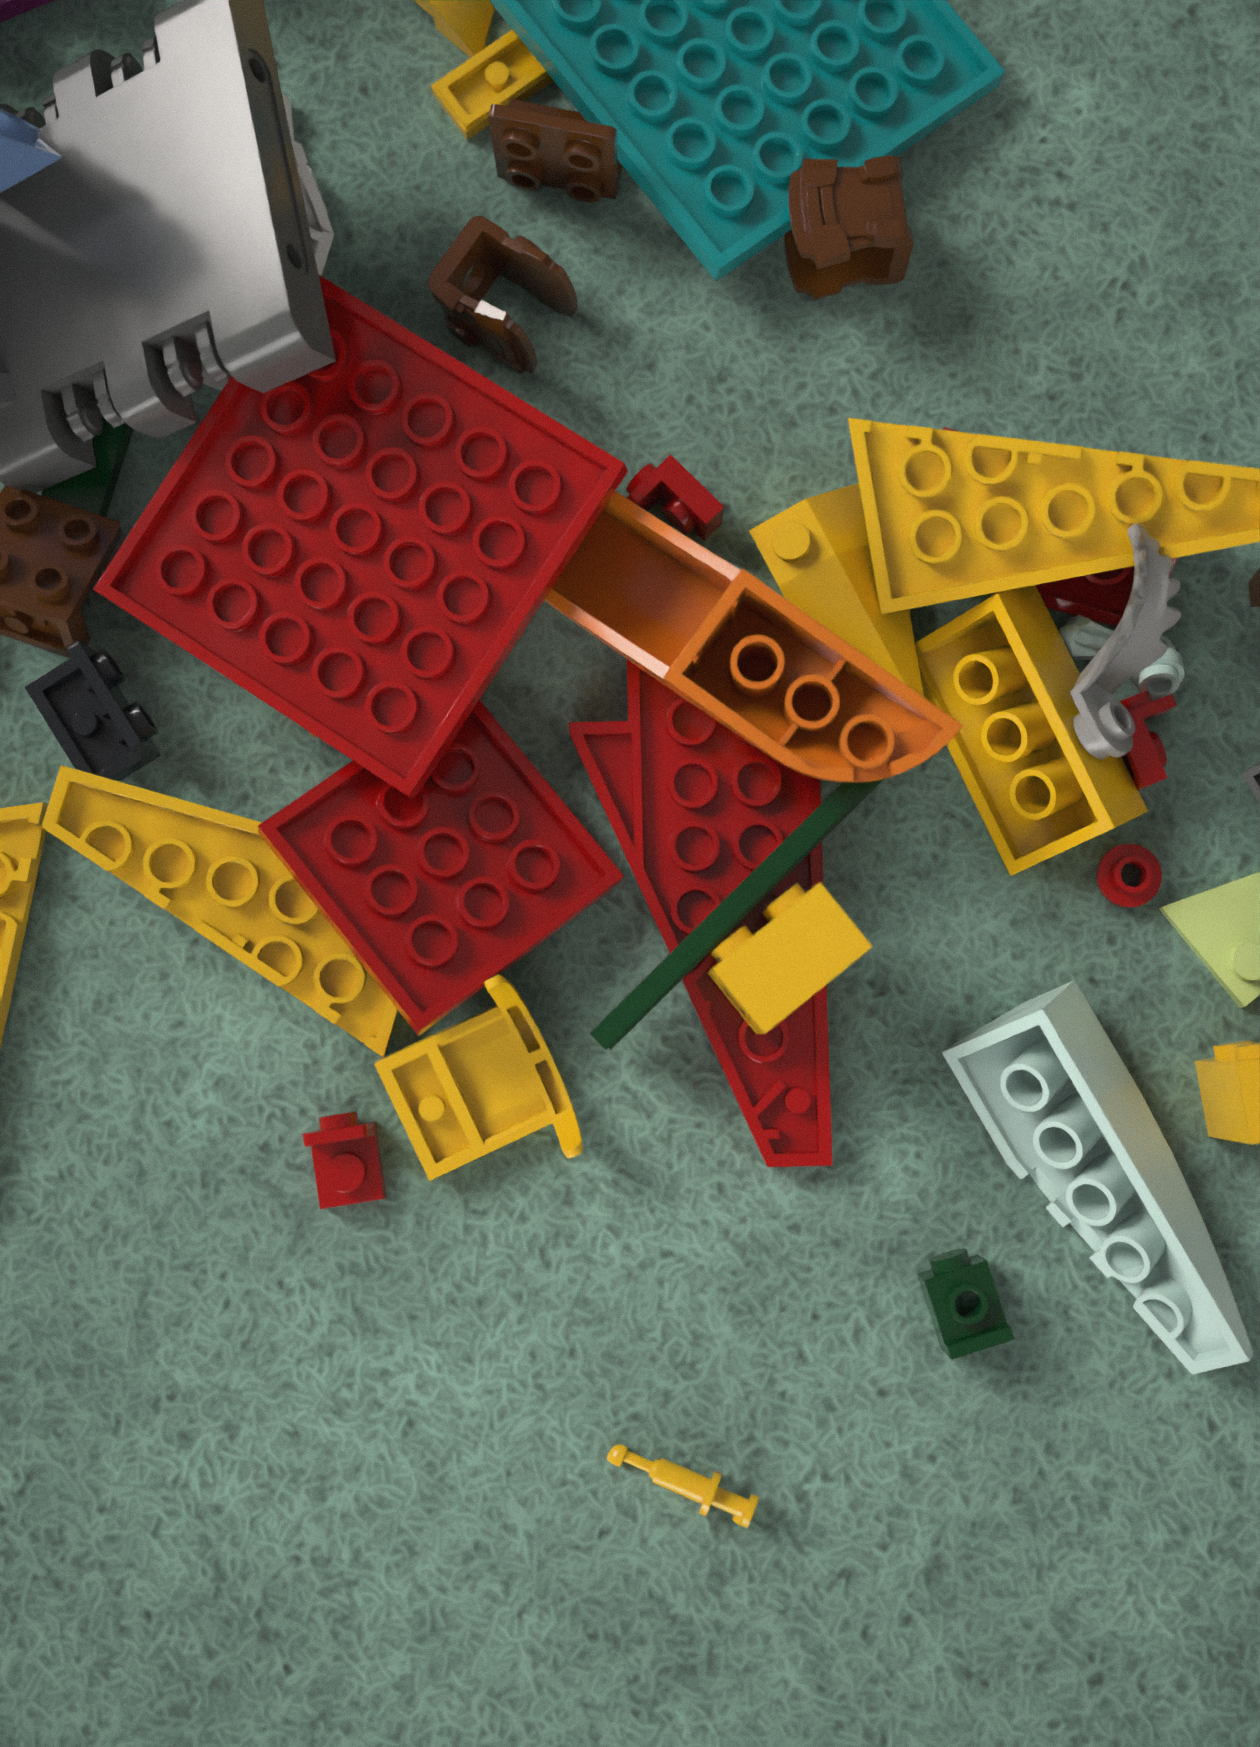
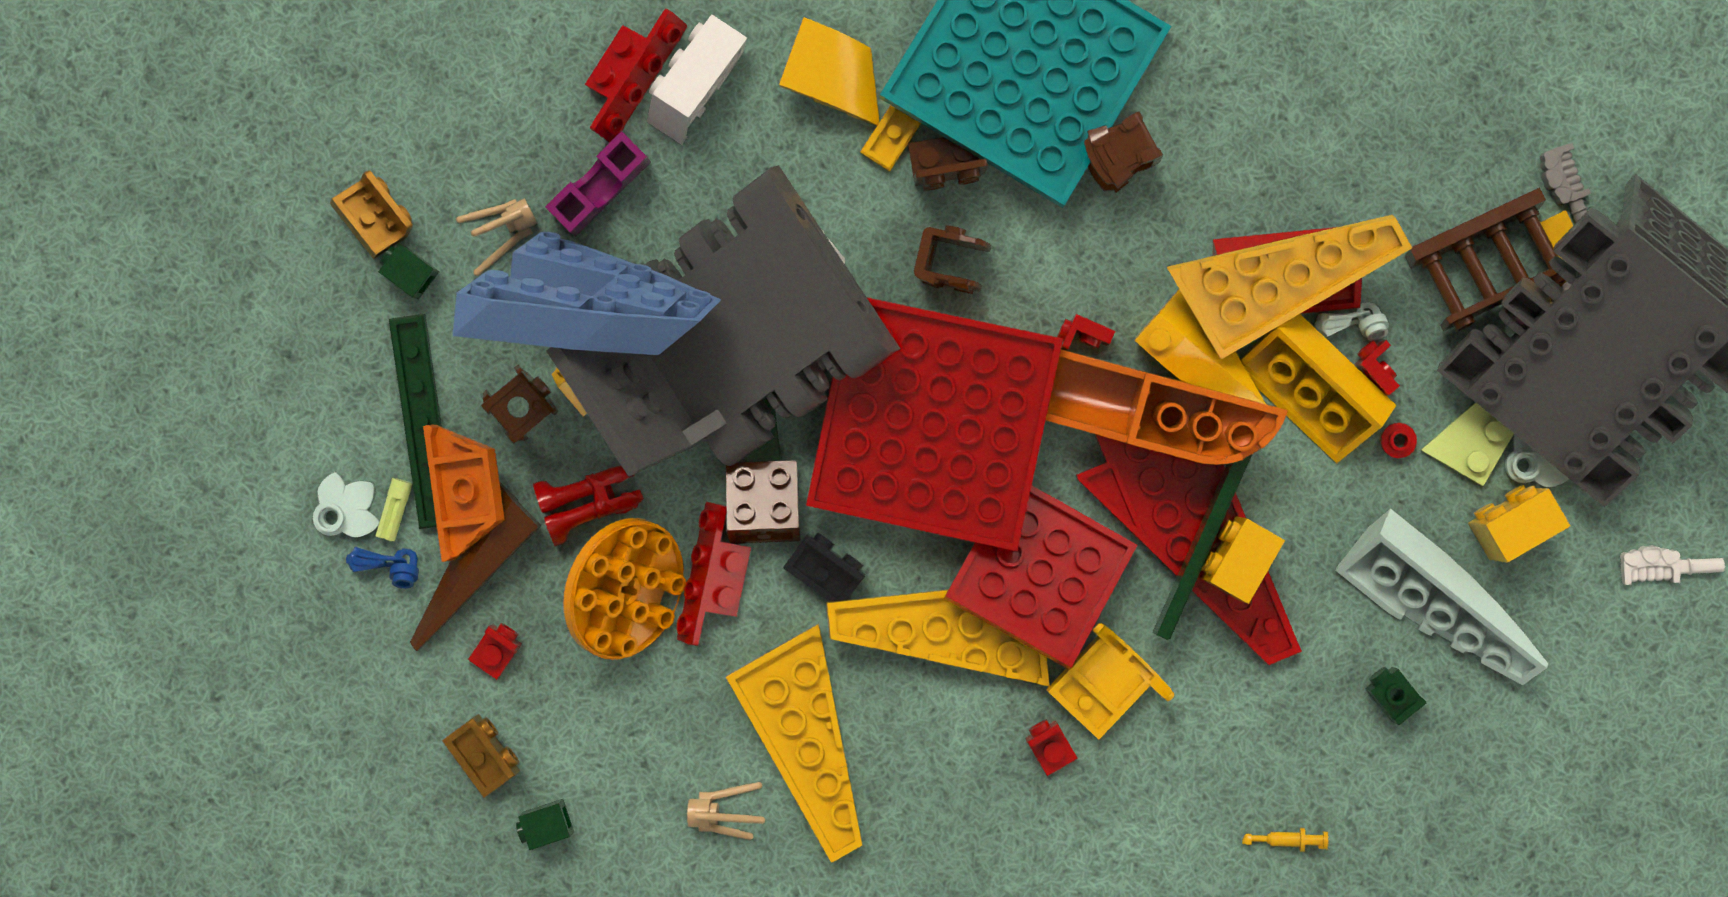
camera: 25 degrees left, 5 degrees up
light grey plant [1070,523,1181,760] -> none

